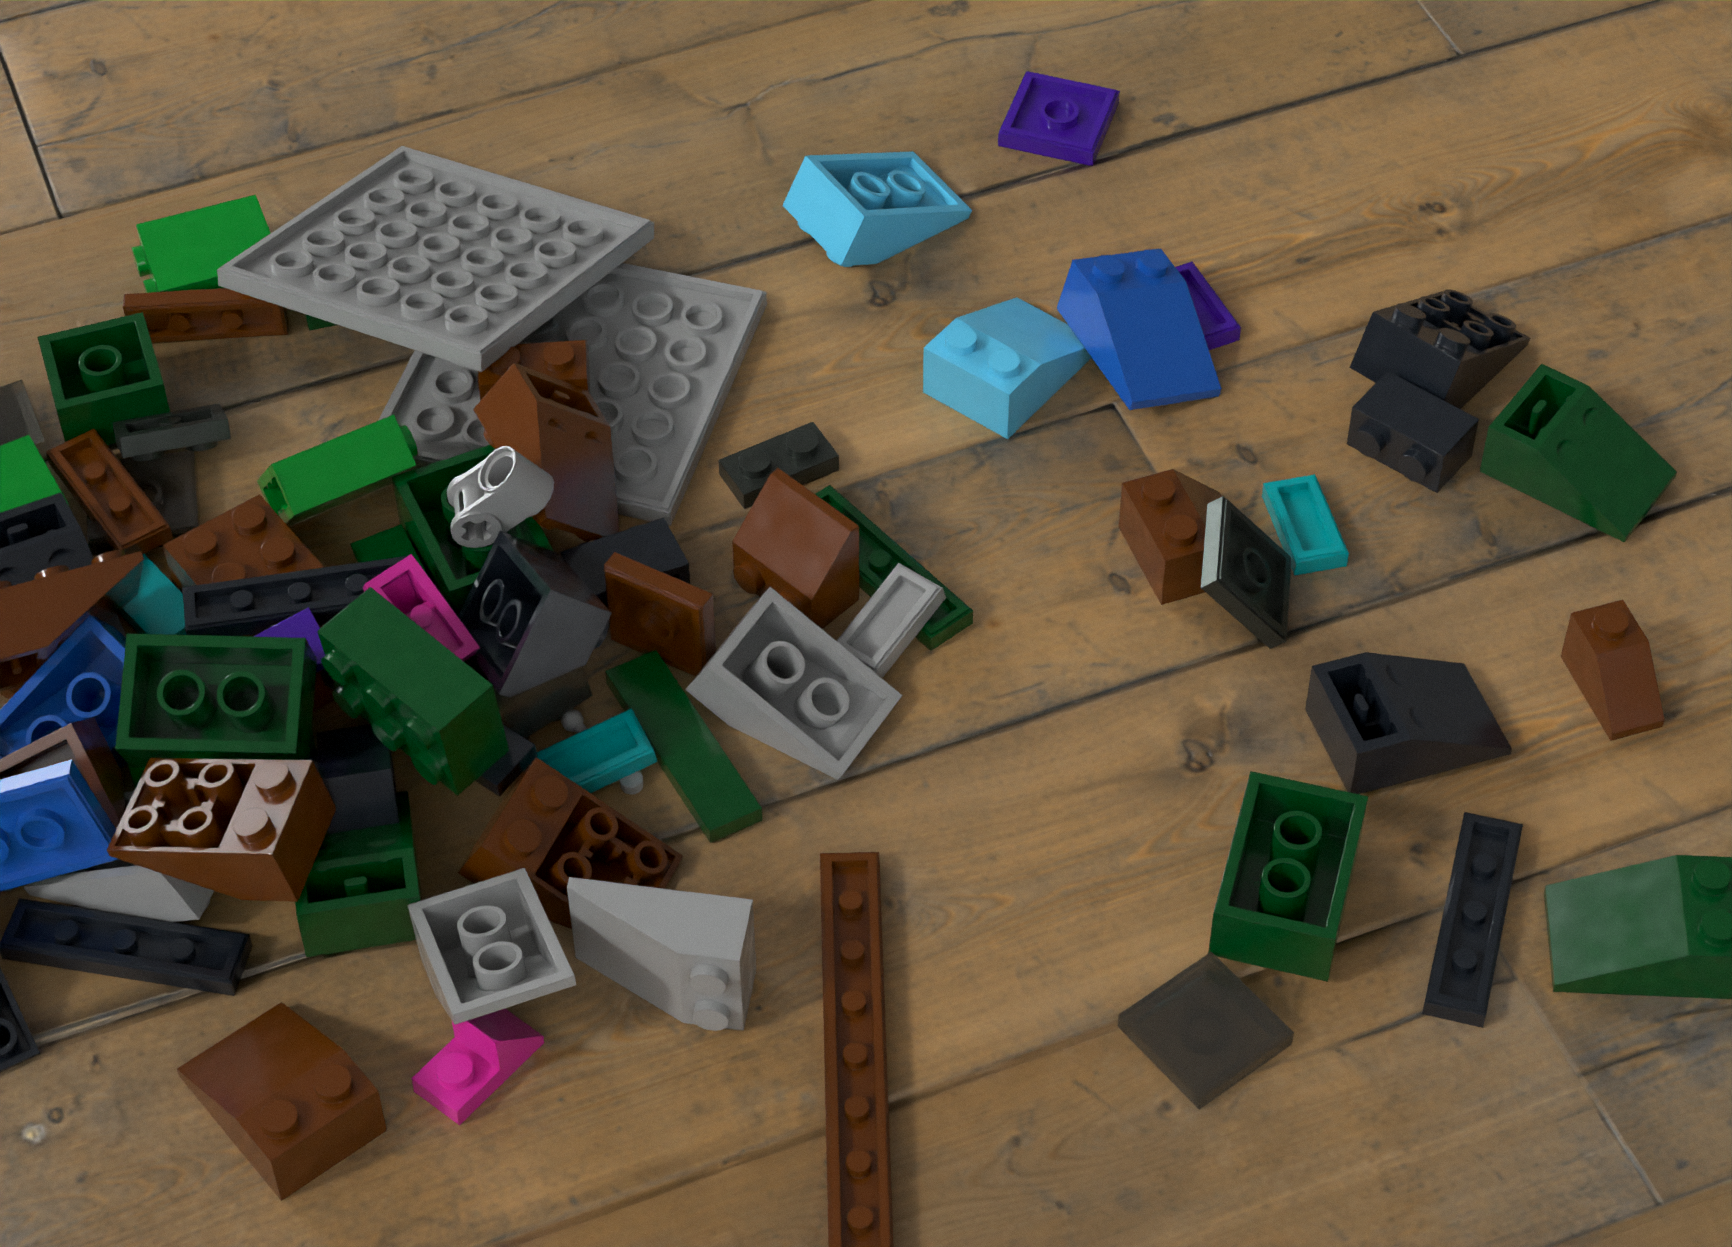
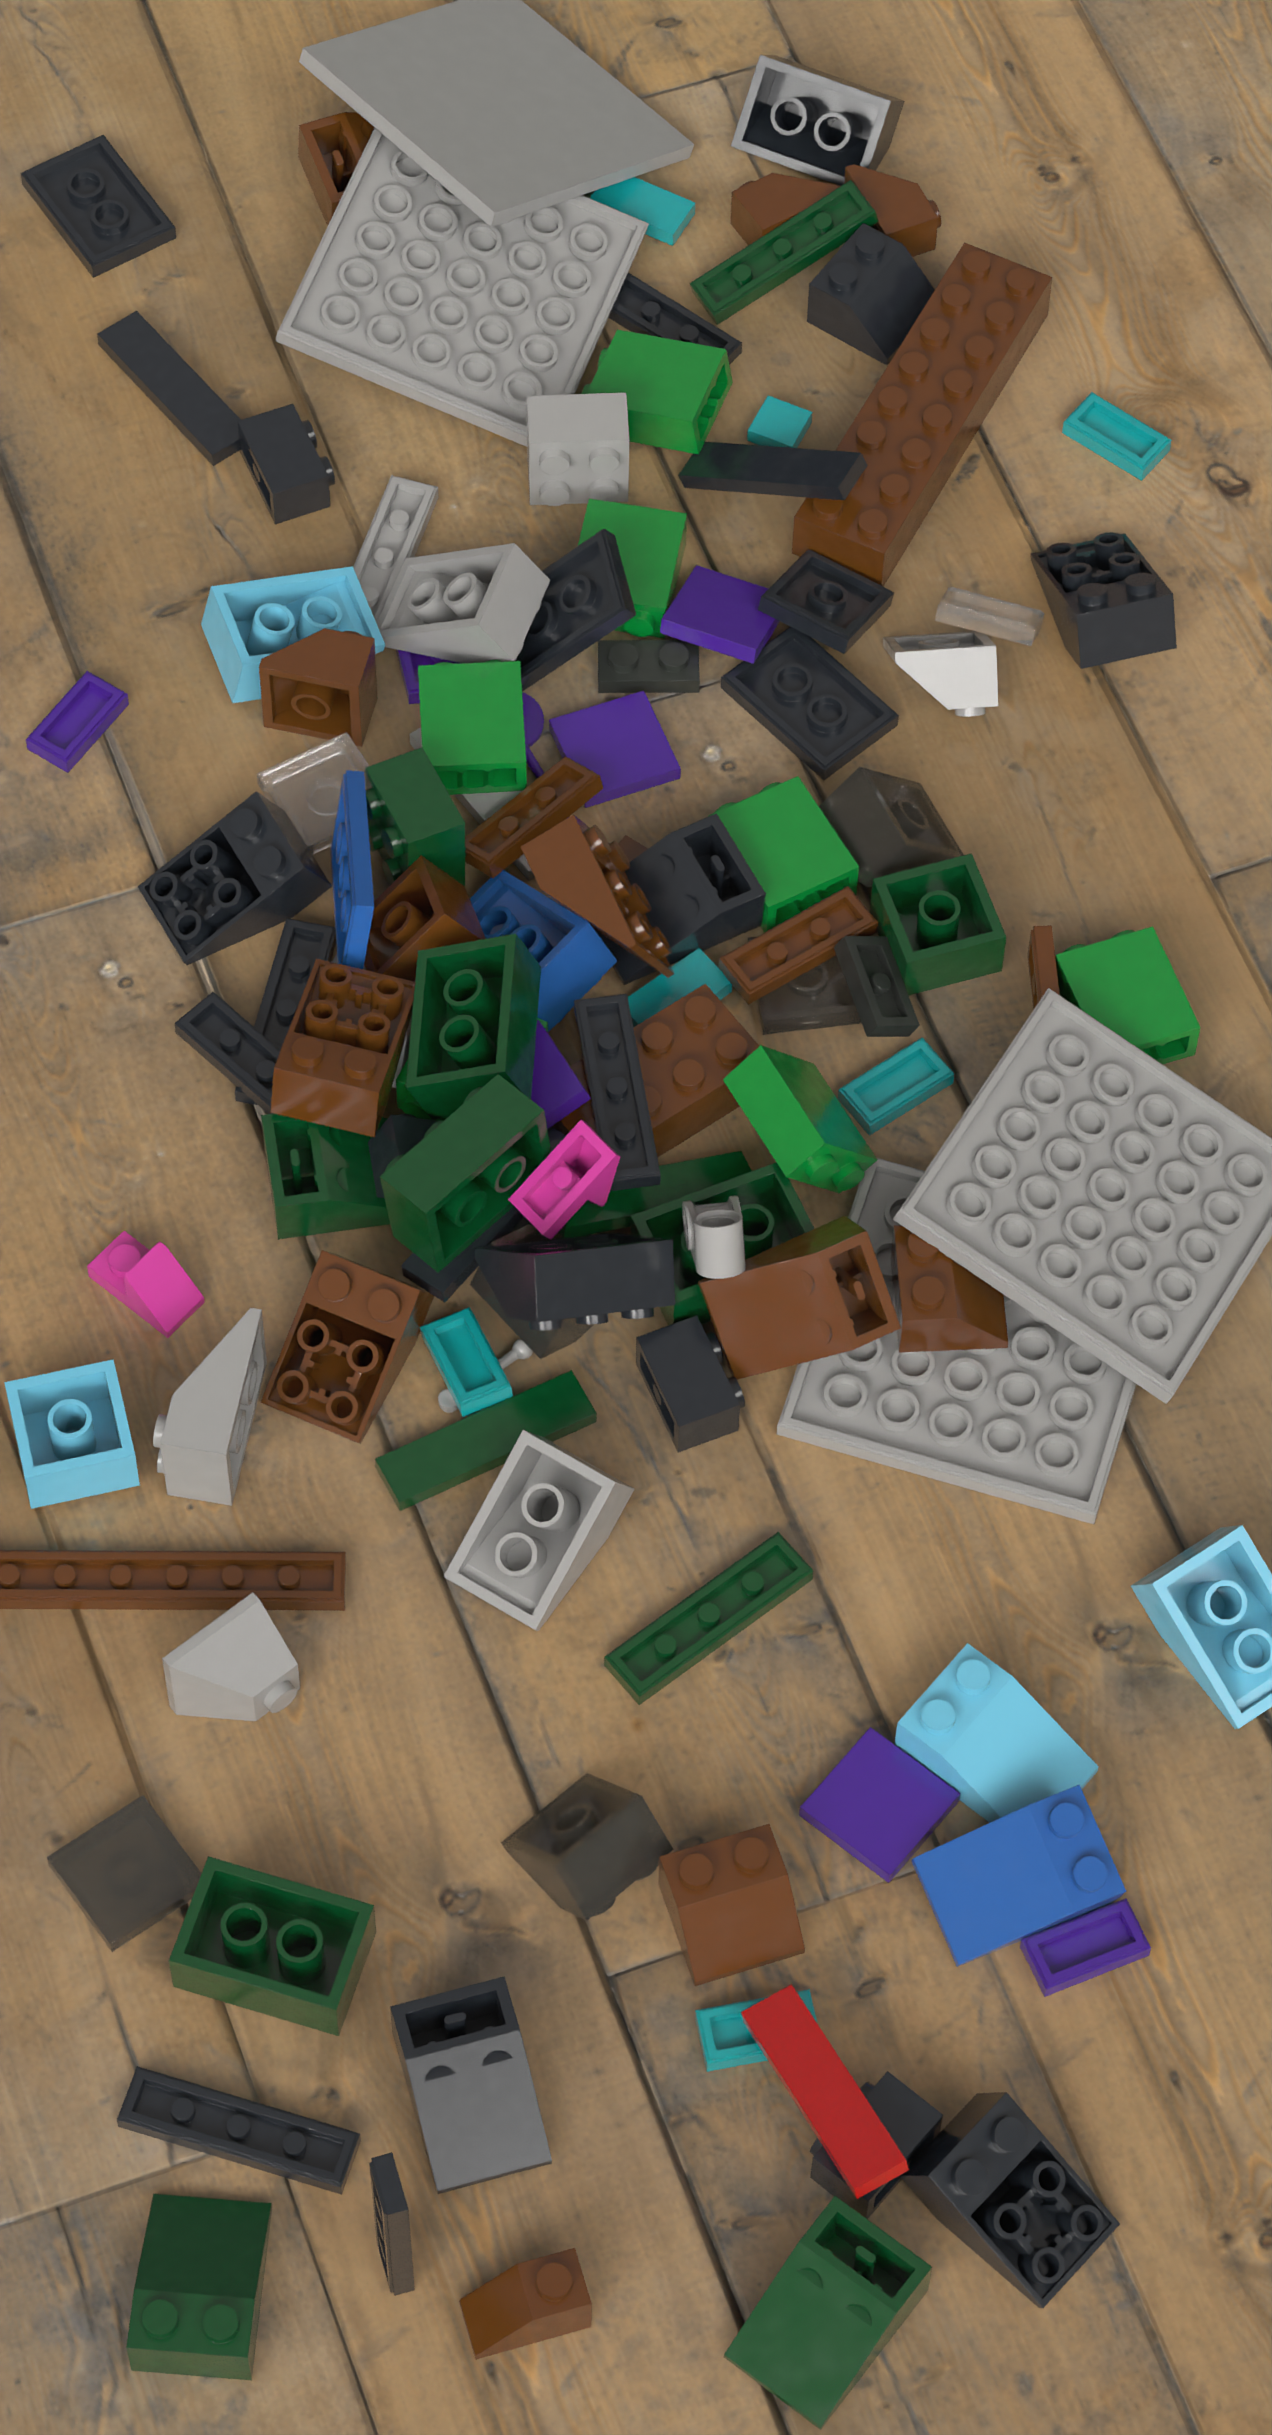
camera: 90 degrees right, 10 degrees up
reddish brown slope [177,1002,387,1201] -> none
light grey slope [407,868,577,1025] -> none
reddish brown tile [604,552,716,677] -> none
pearl dark grey plate [718,422,839,509] -> none
reddish brown slope [732,468,859,629] -> none
light grey tile [837,563,946,678] -> none
pearl dark grey tile [1201,496,1292,649] -> none
none -> medium azure brick [4,1359,140,1509]
none -> light grey slope [162,1592,300,1721]
none -> black tile [174,992,281,1114]
none -> black tile [369,2152,415,2296]
none -> clear smoke slope [501,1773,674,1920]
none -> red tile [741,1984,909,2199]
none -> dark purple tile [799,1727,960,1883]
none -> teal tile [837,1037,954,1136]

